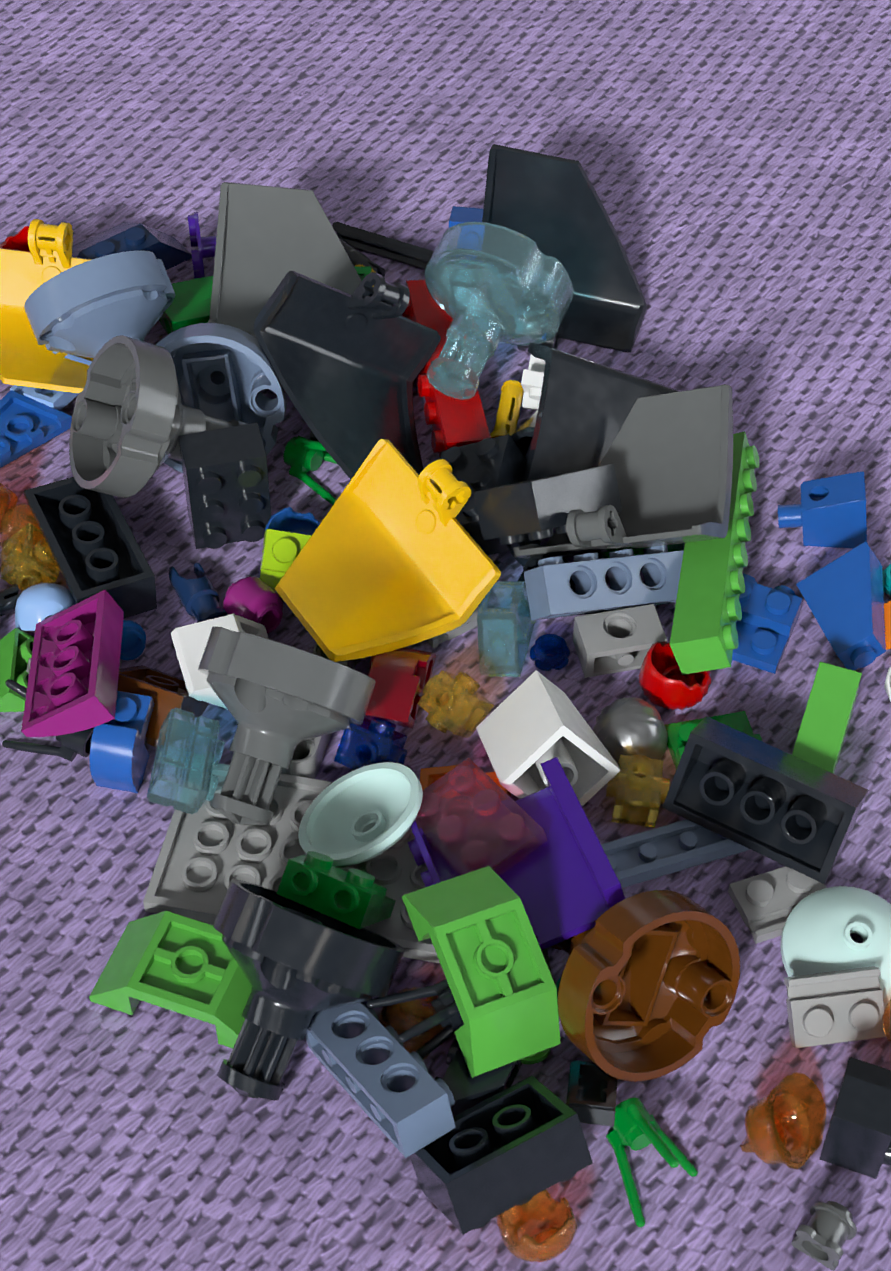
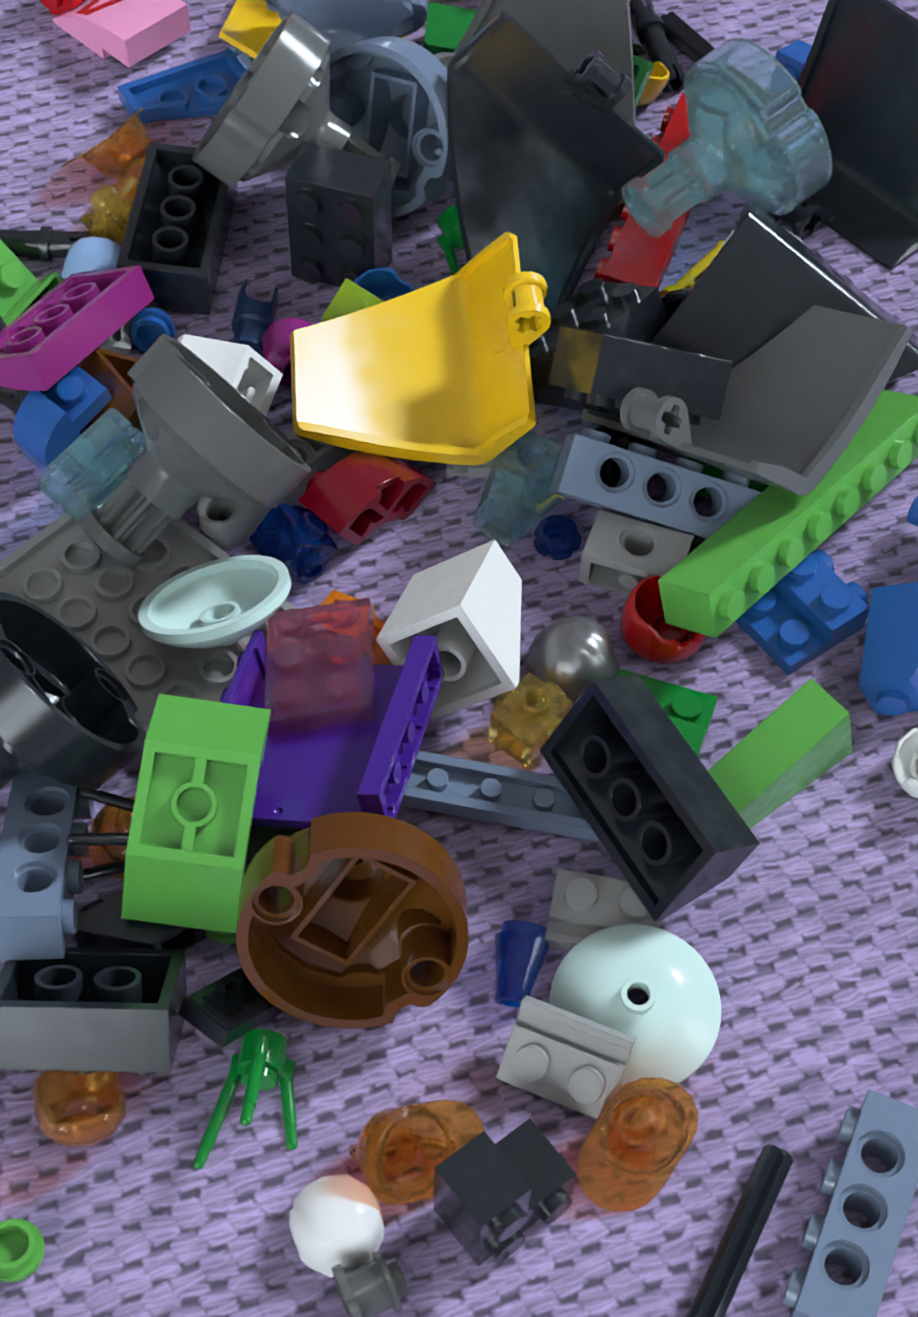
camera: 30 degrees right, 5 degrees up
green plate [277,851,396,929] -> none
clear yellow brick [417,670,494,738] -> none
none -> white hair [289,1174,384,1277]
none -> clear blue cone [494,920,550,1008]

